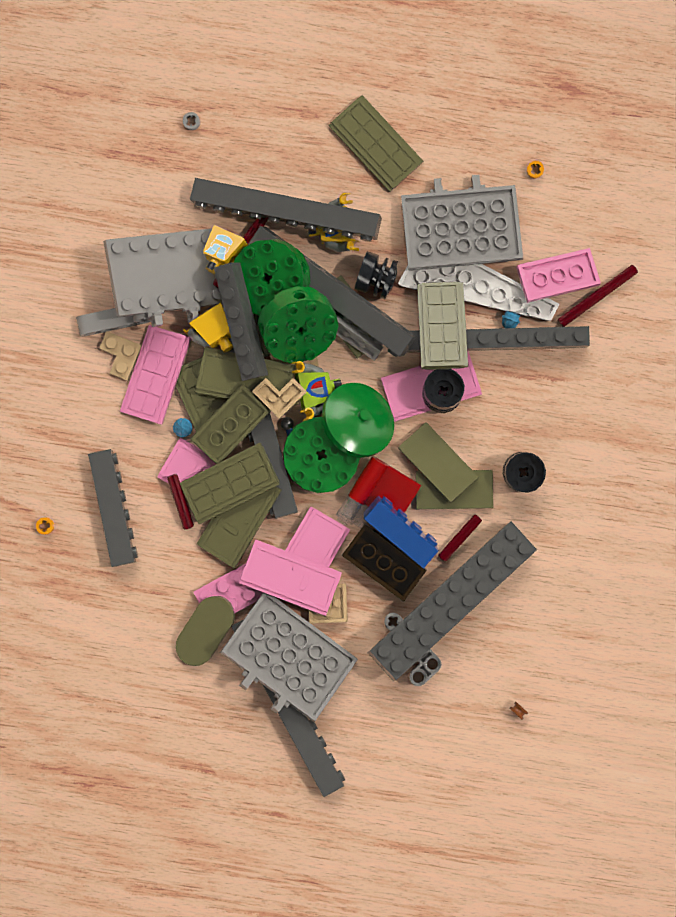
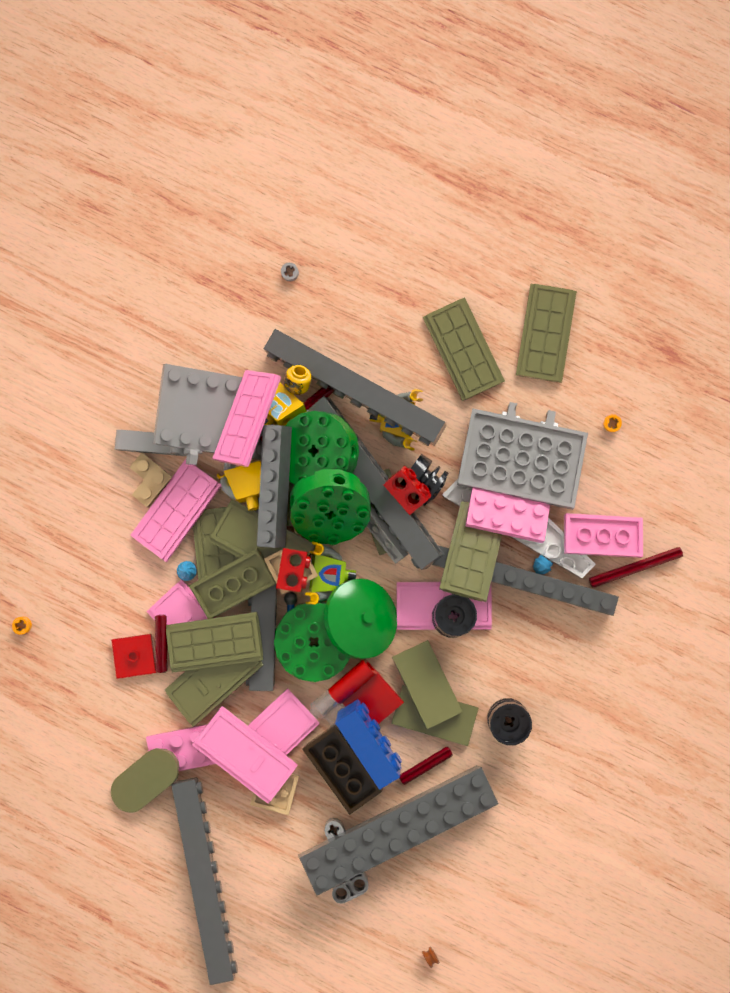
camera: 15 degrees right, 0 degrees up
dark grey brick [88,449,138,567] -> none
light grey hinge [220,593,358,722] -> none
none -> red plate [111,634,157,679]
none -> bright pink piece [212,370,281,467]
none -> red brick [276,548,311,592]
none -> yellow head [284,365,311,395]
none -> red brick [383,465,431,515]
none -> bright pink plate [465,487,550,543]
none -> olive piece [516,284,577,383]

